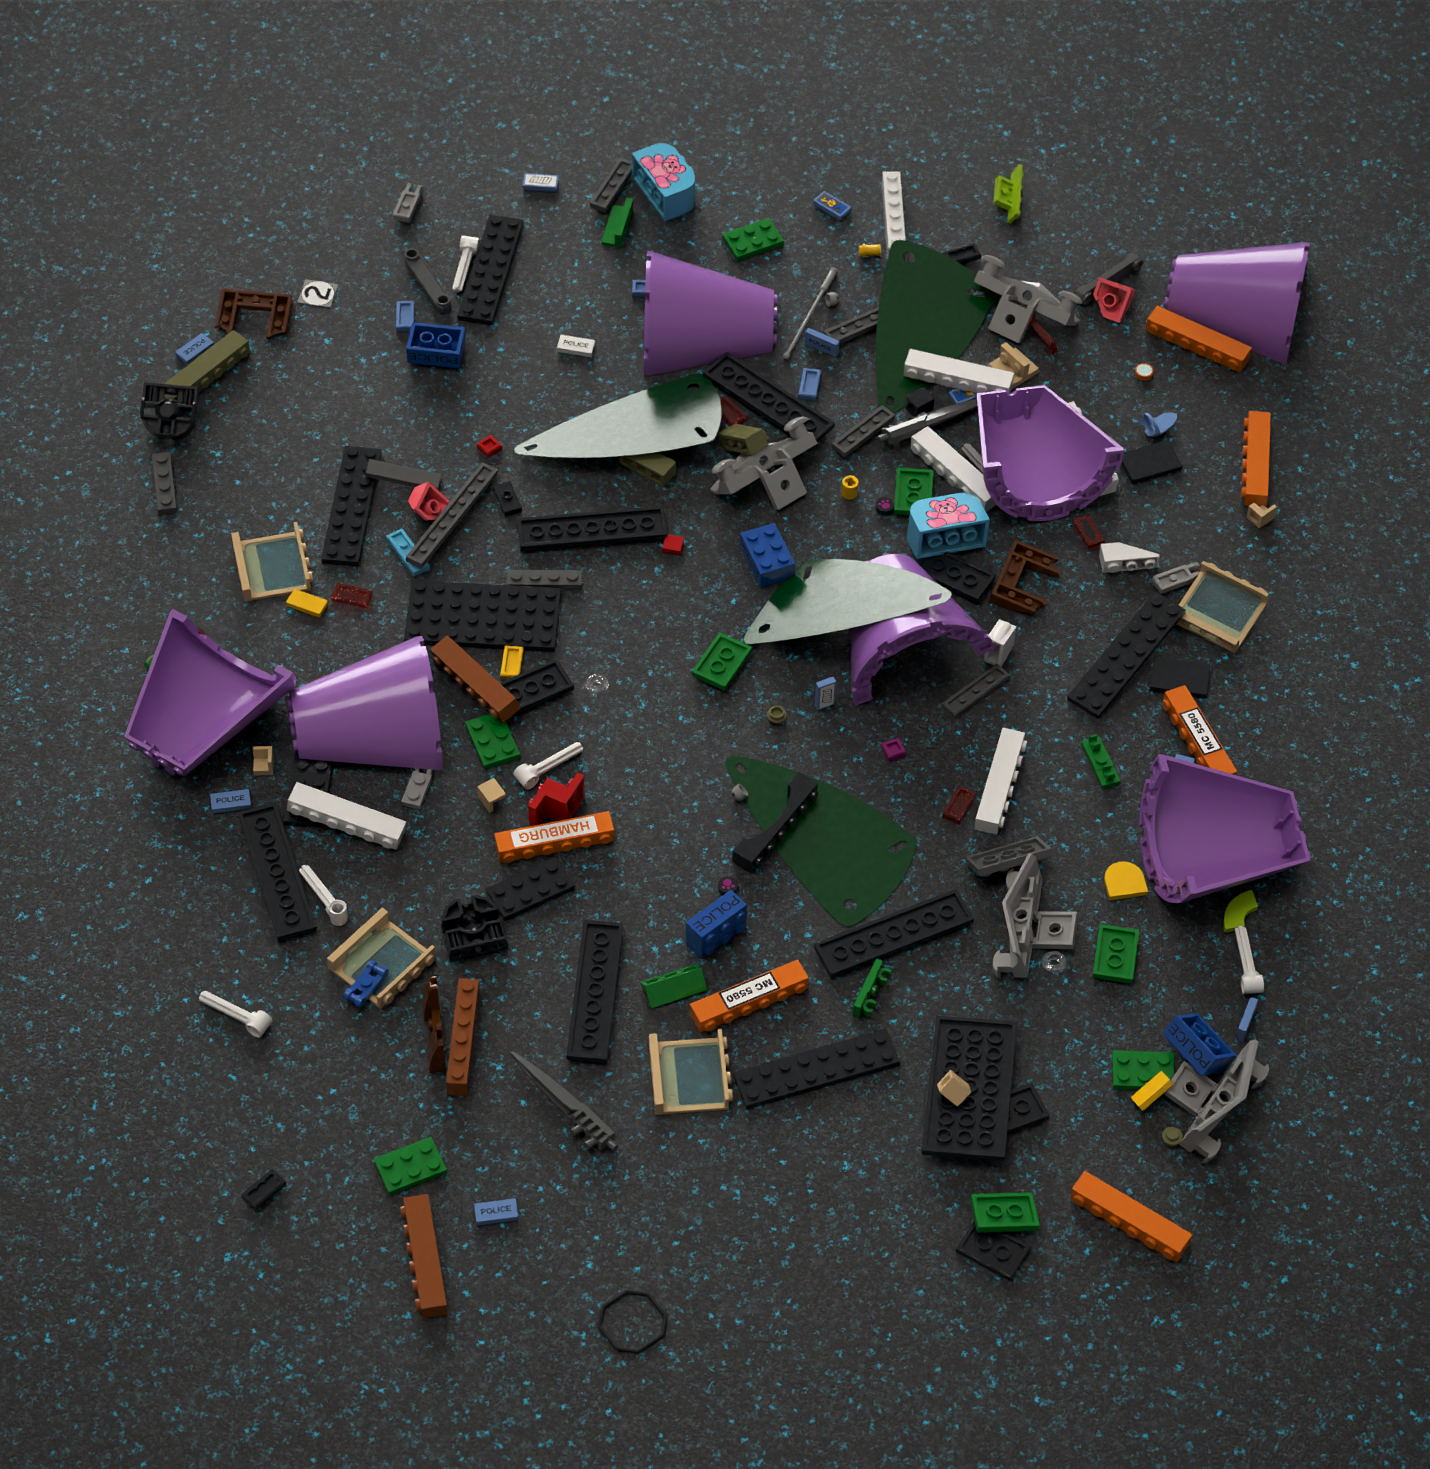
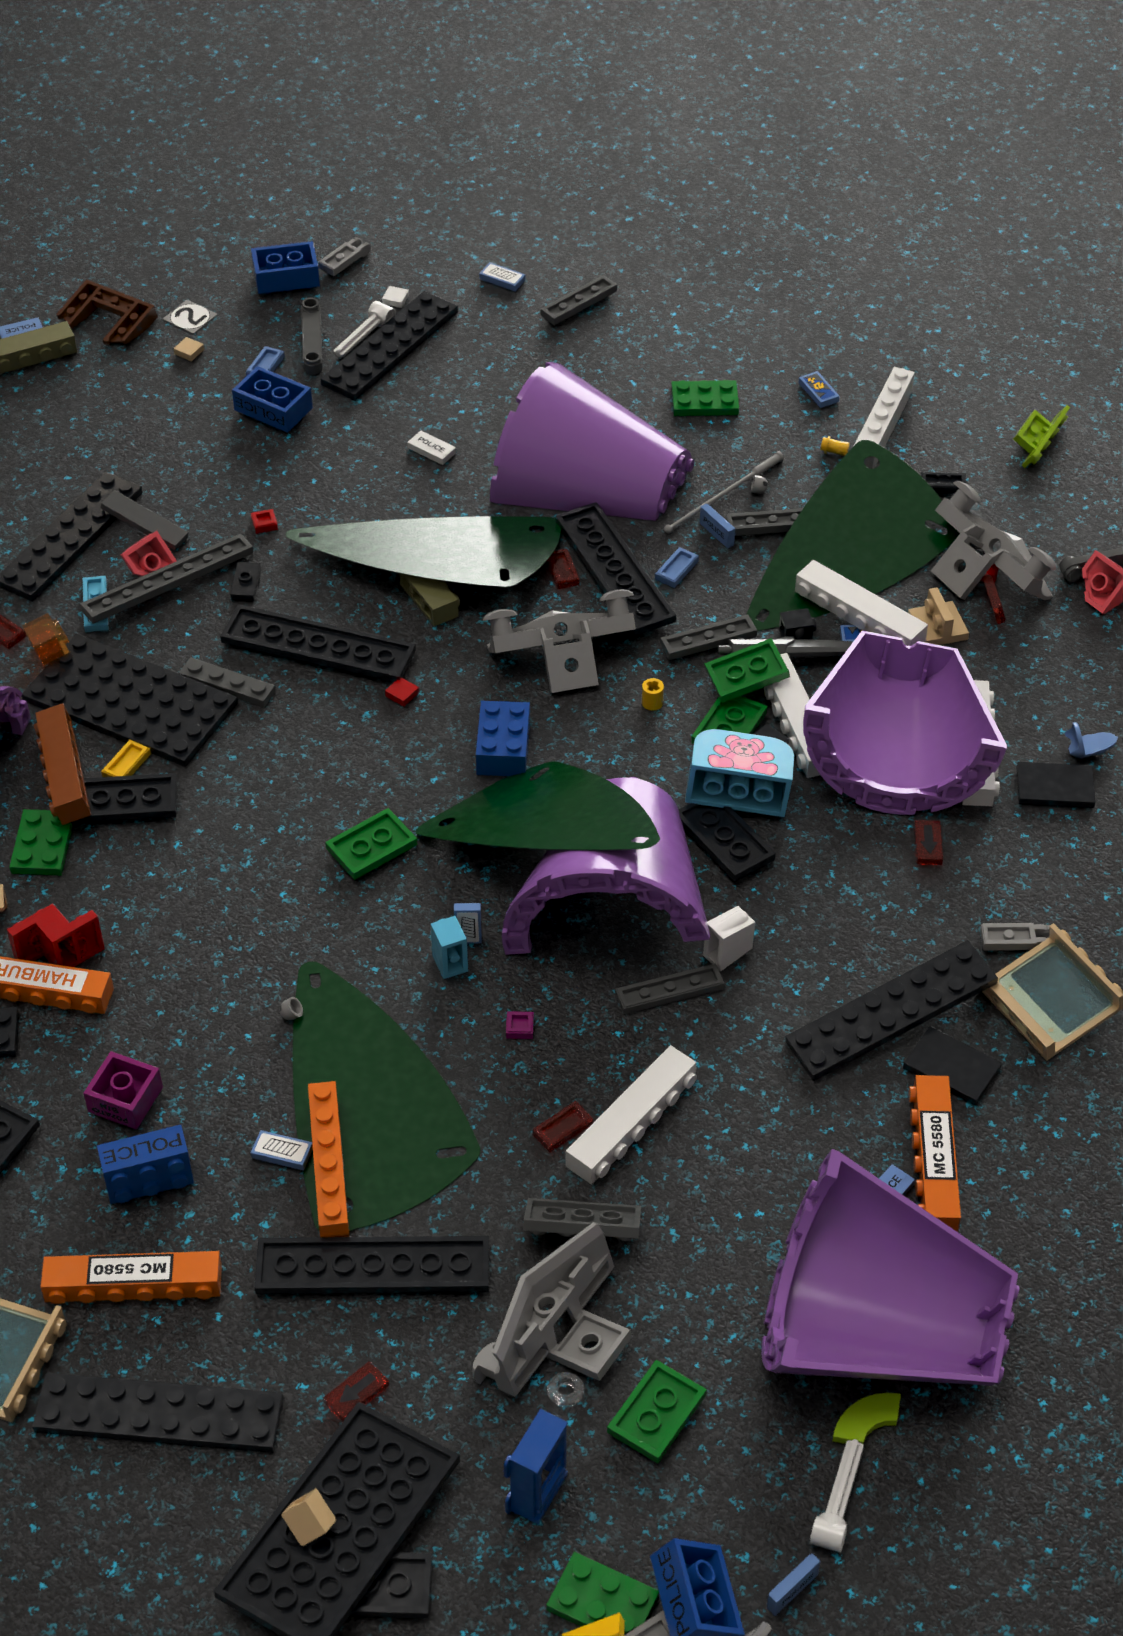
camera: 25 degrees right, 5 degrees down
white axle [513,742,583,789] -> none
clear piece [585,674,609,695] -> none
green panel [602,198,633,248] -> none
medium azure brick [632,143,695,221] -> none
green panel [640,964,707,1008] -> none
olive brick [718,424,768,455] -> none
black tile [718,876,738,895] -> none
black arch [732,772,819,873] -> none
olive plate [767,706,786,724] -> none
green plate [853,958,891,1018] -> none
black tile [875,497,894,515] -> none
reddish brown wedge [989,540,1060,614] -> none
green plate [1081,734,1120,789] -> none
white slope [1099,542,1160,573] -> none
yellow tile [1104,862,1148,901] -> none
tile [1135,363,1153,381] -> none
none -> clear orange brick [22,613,69,665]
none -> magenta brick [83,1051,163,1130]
none -> tan tile [174,337,204,361]
none -> blue brick [251,241,320,294]
none -> tile [251,1130,313,1171]
none -> orange brick [308,1081,350,1237]
none -> clear red tile [323,1361,389,1422]
none -> white tile [382,286,409,308]
none -> medium azure brick [430,916,468,979]
none -> blue piece [504,1409,568,1525]
none -> green plate [704,638,790,703]

